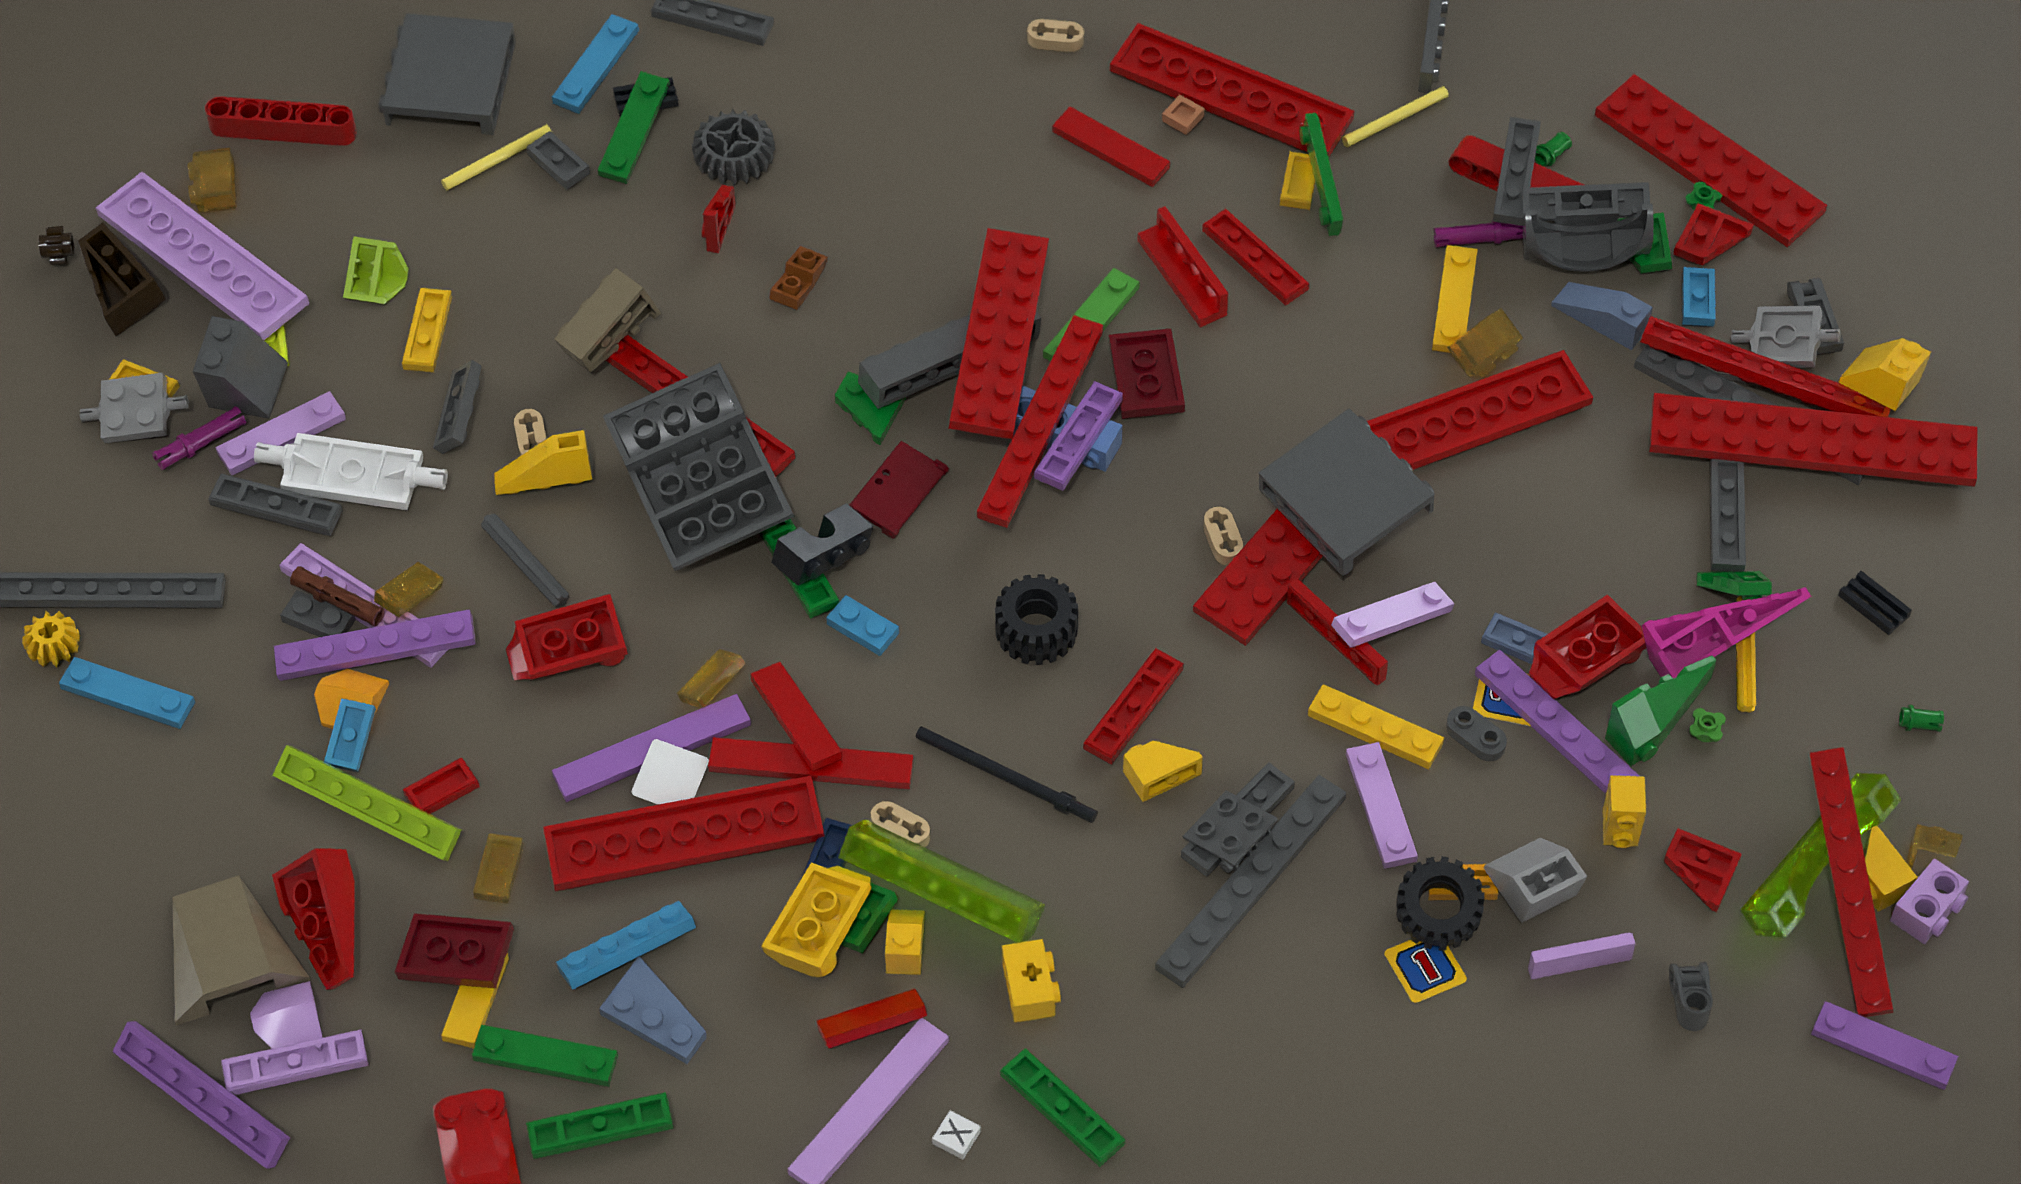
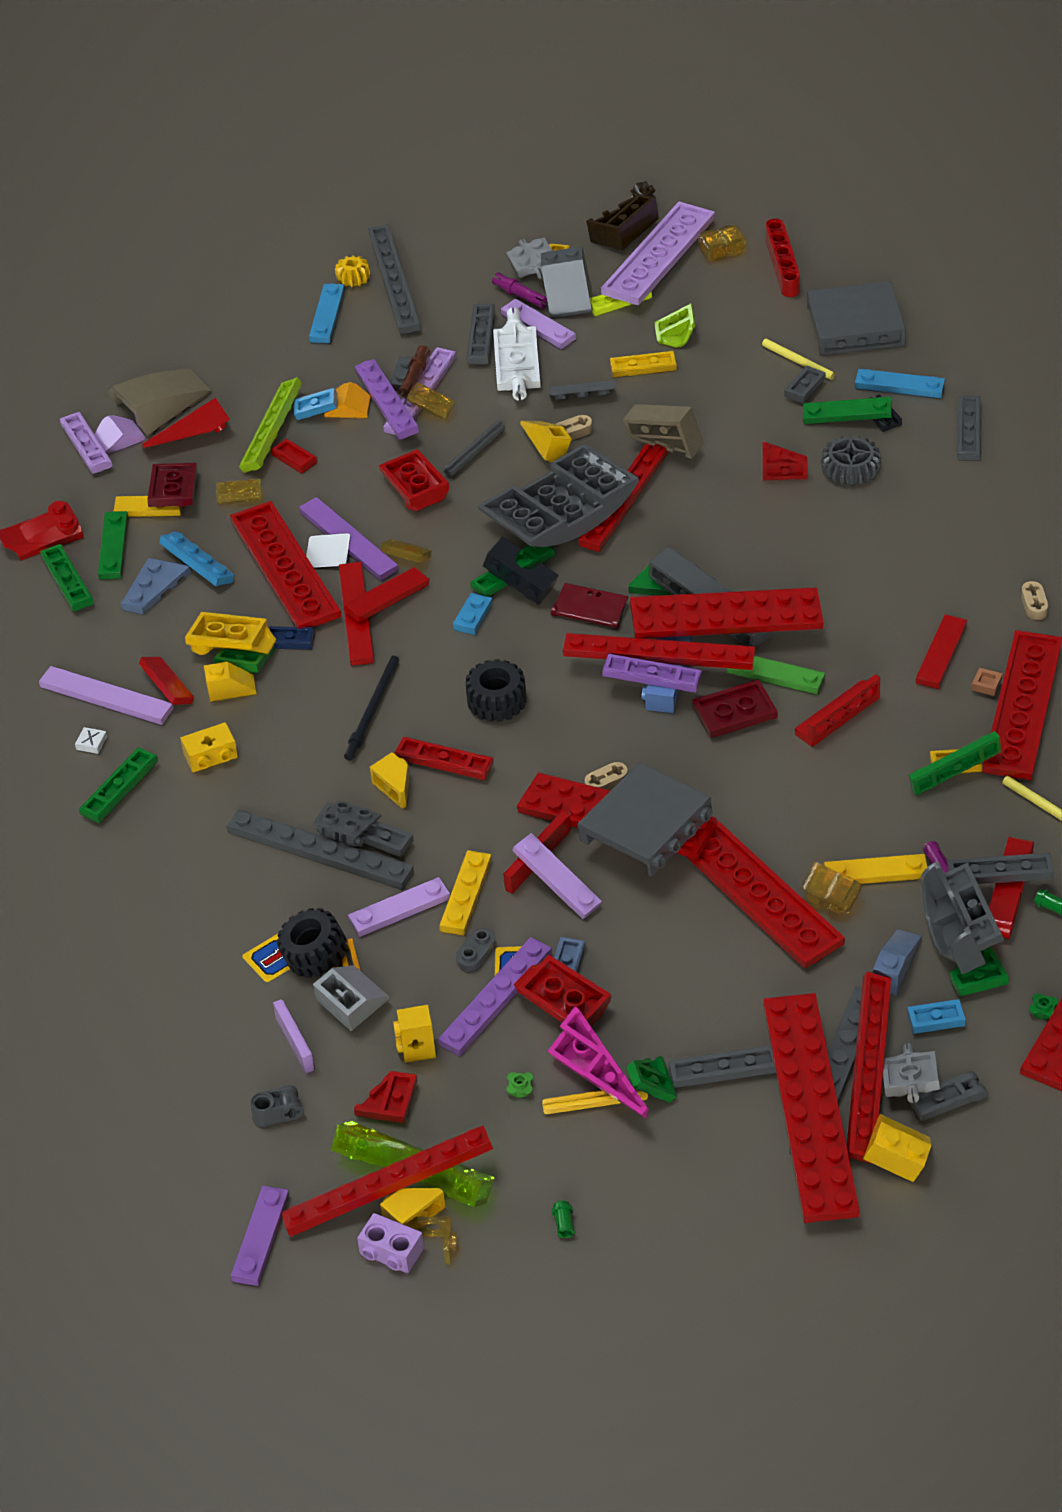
camera: 80 degrees right, 10 degrees down
medium lavender plate [112,1021,290,1169] -> none
dark orange slope [769,246,828,310] -> none
clear neon green brick [838,819,1045,943] -> none
tan beam [871,801,930,851] -> none
red tile [1202,208,1309,306] -> none
green wedge [1605,655,1716,767] -> none
red wing [1673,203,1754,266] -> none
black tile [1838,571,1912,635] -> none

